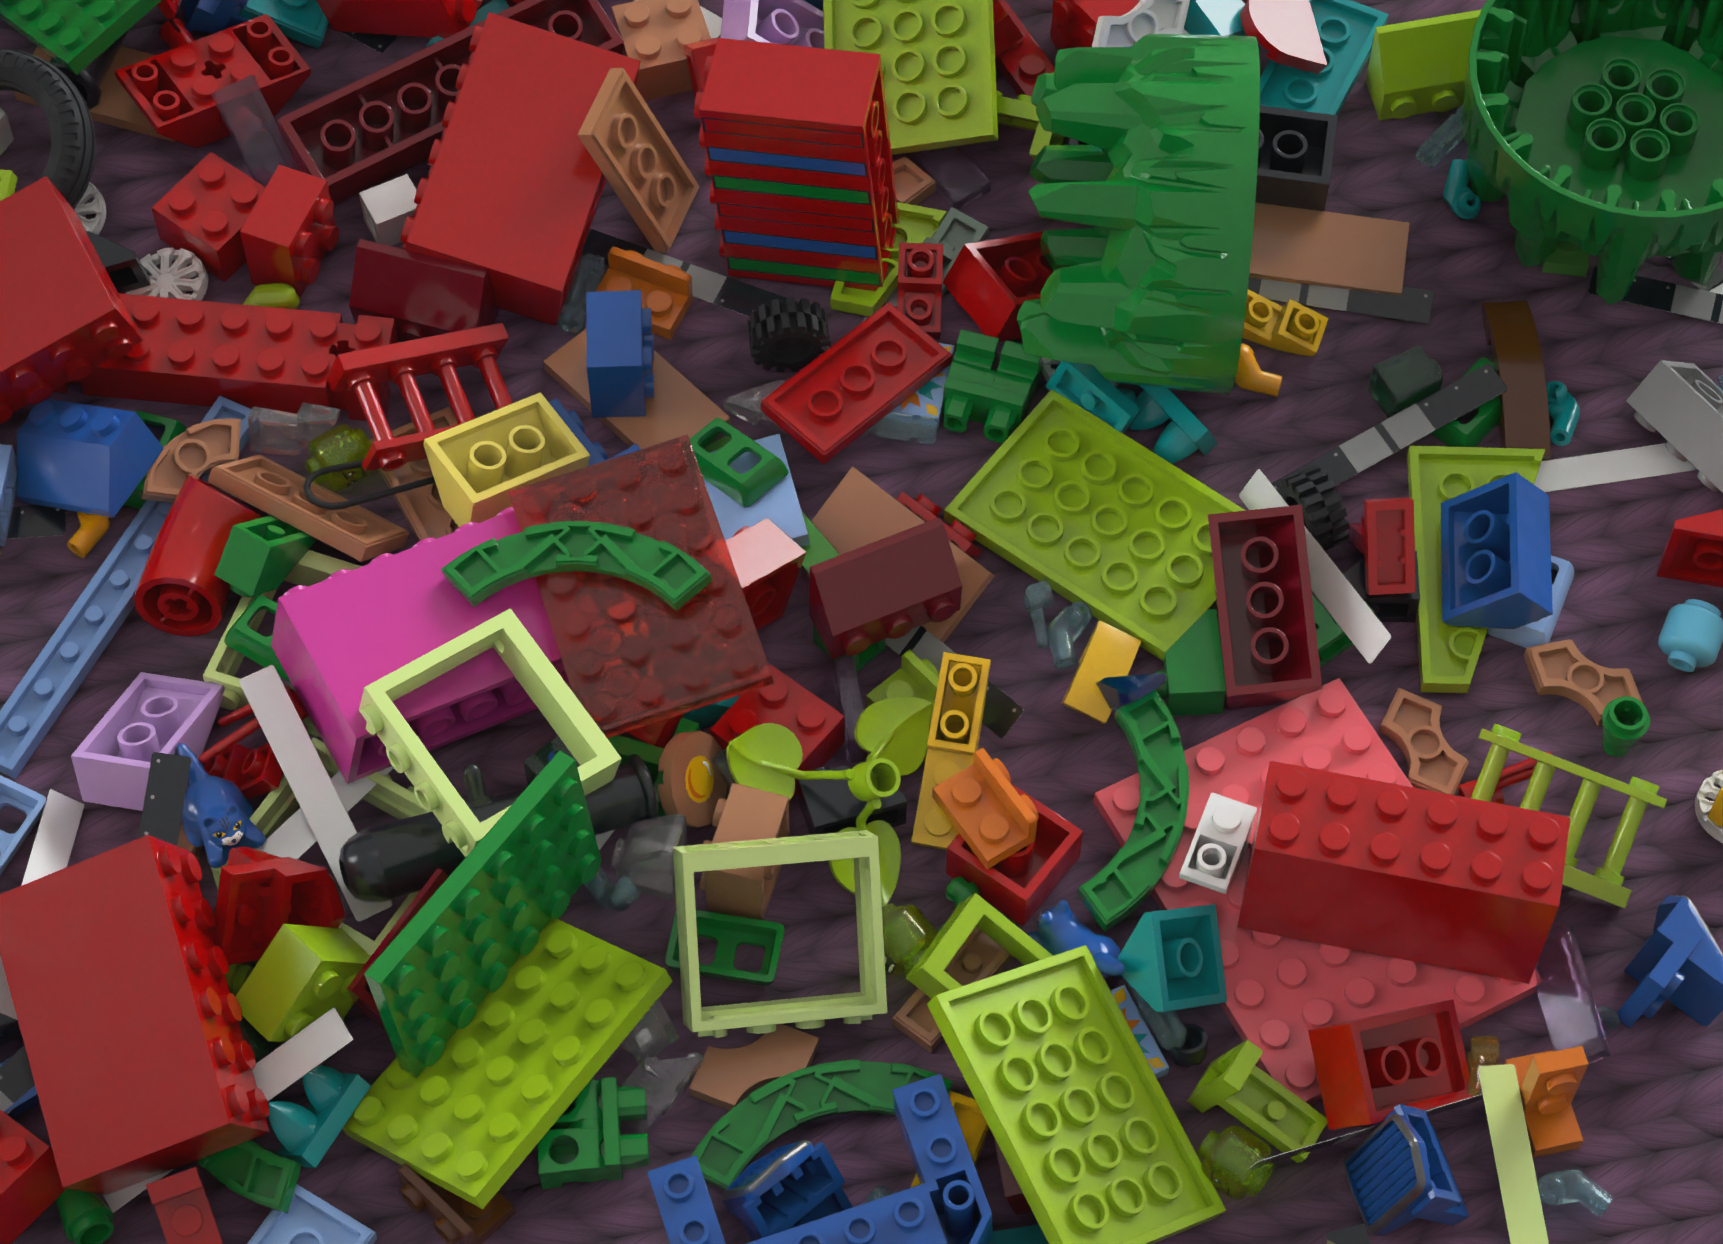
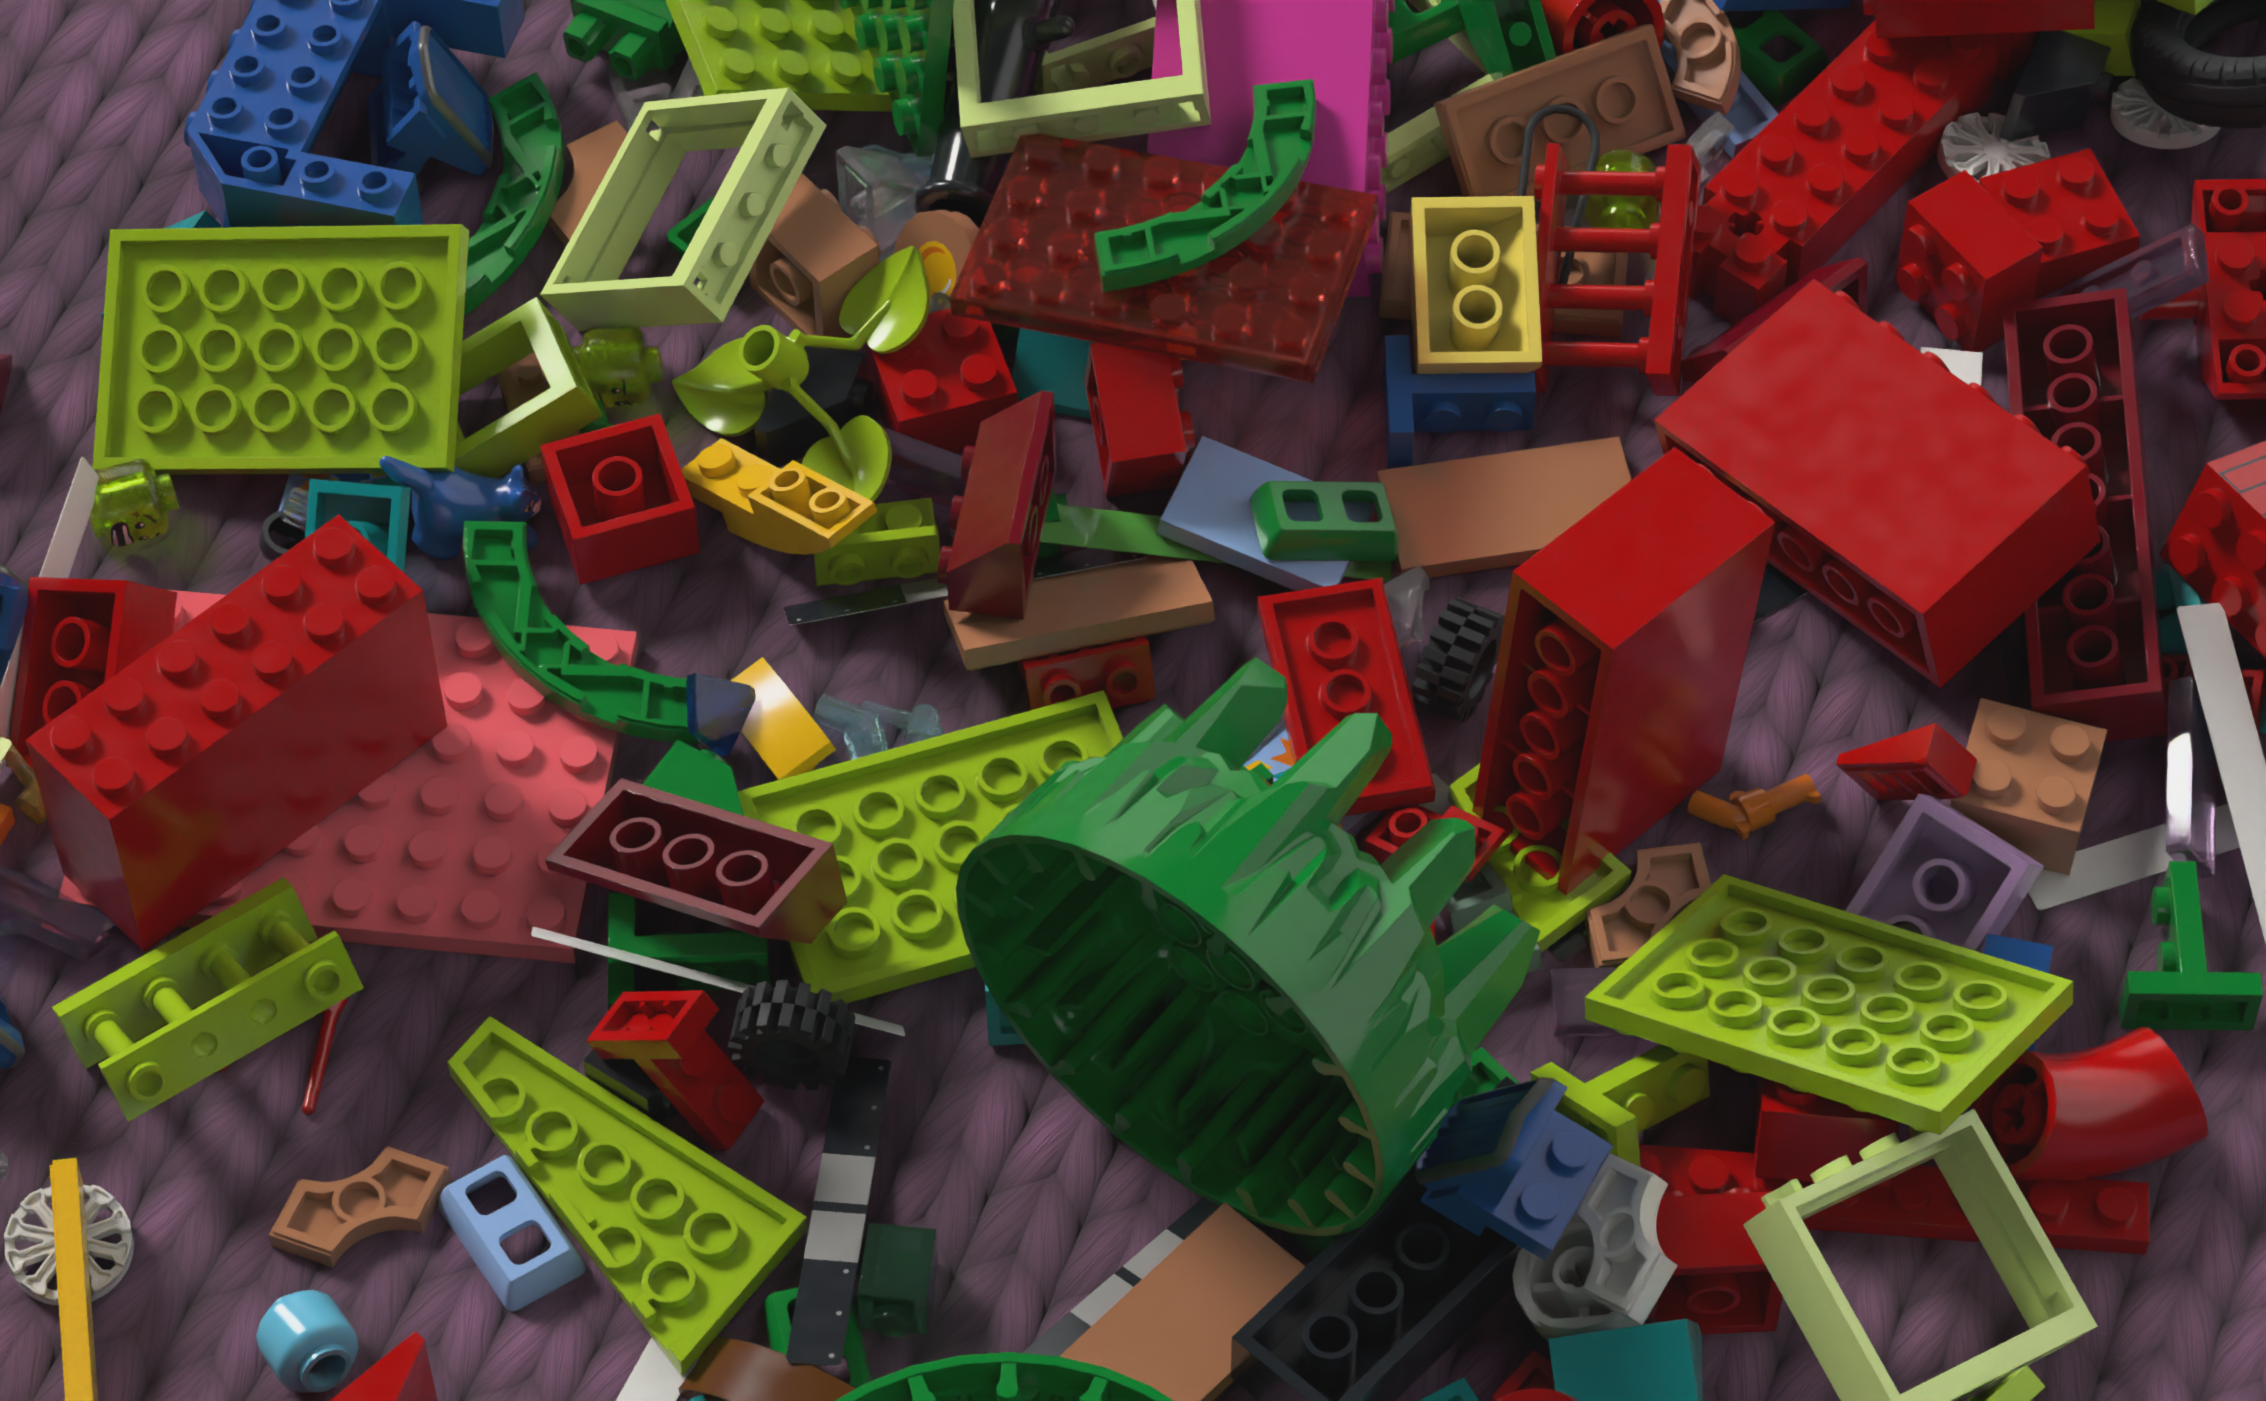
camera: 125 degrees right, 5 degrees down
lime arm [242,282,300,309] -> none
nougat tile [577,68,700,252] -> none
blue brick [586,290,655,418] -> none
orange bracket [932,748,1039,869] -> none
white slope [1179,792,1257,894] -> none
lime bracket [1187,1039,1328,1163] -> none
light orange arm [1235,344,1283,397] -> none
yellow slope [1242,289,1329,357] -> none
nougat tile [1379,688,1469,795] -> none
blue slope [1441,472,1553,629] -> none
green cone [1602,696,1650,757] -> none

